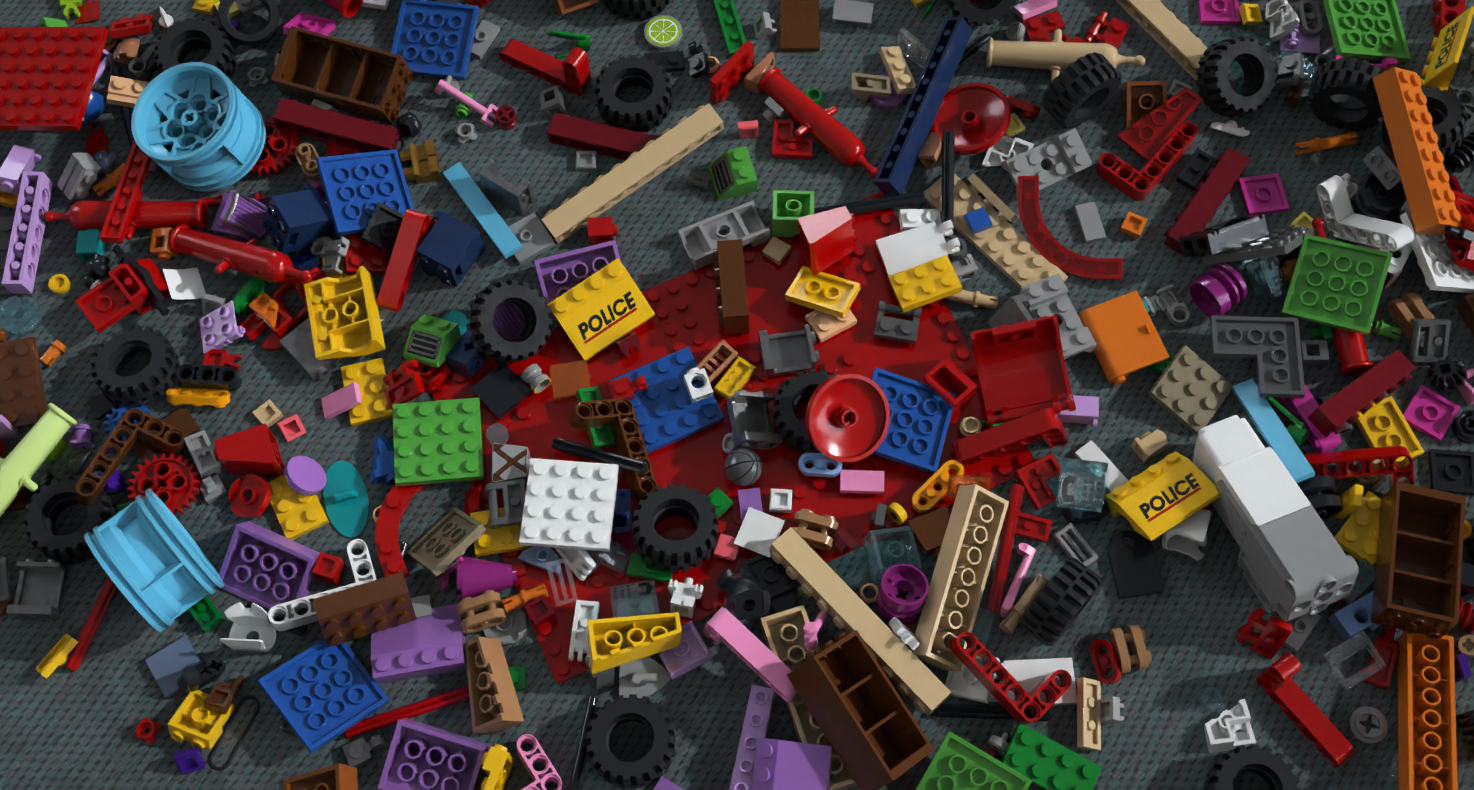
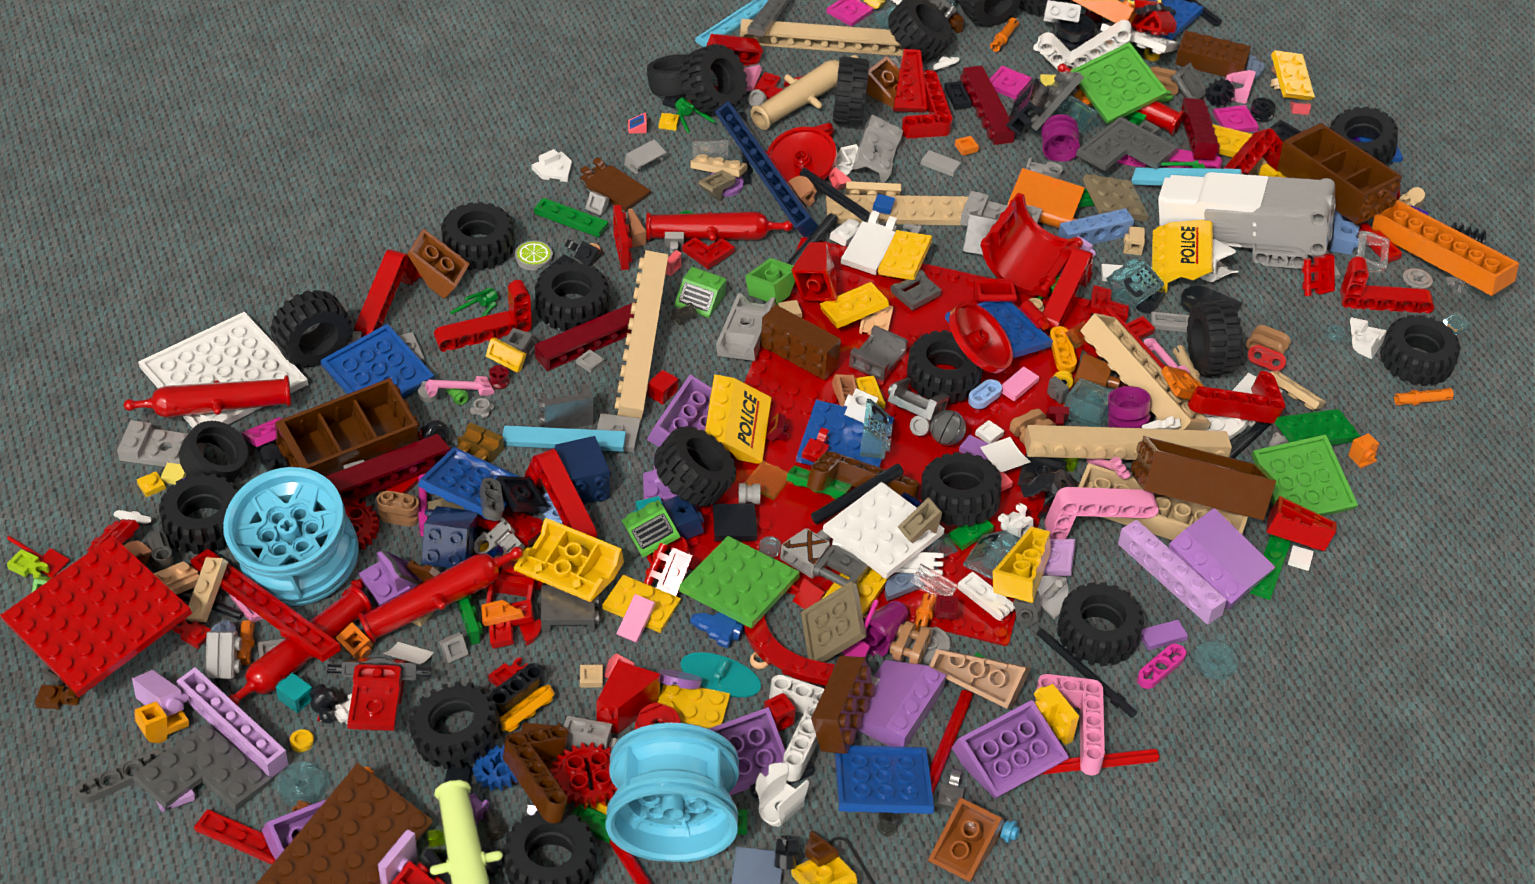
camera: 55 degrees left, 20 degrees down
lavender hinge [199,300,245,353] -> none
tan pin [944,290,999,310] -> none
red plate [1018,176,1123,280] -> none
red plate [1084,11,1131,49] -> none
light grey tile [1101,696,1124,724] -> none
none -> tan plate [186,557,228,622]
none -> reddish brown tile [406,560,440,582]
none -> dark grey beam [479,478,504,521]
none -> yellow plate [486,338,526,373]
none -> coral slope [828,168,852,190]
none -> clear light blue slope [860,398,893,459]
none -> dark tan slope [898,497,942,544]
none -> red cylinder [1020,300,1049,330]
none -> medium blue brick [1058,208,1134,244]
none -> orange wing [1161,366,1205,400]

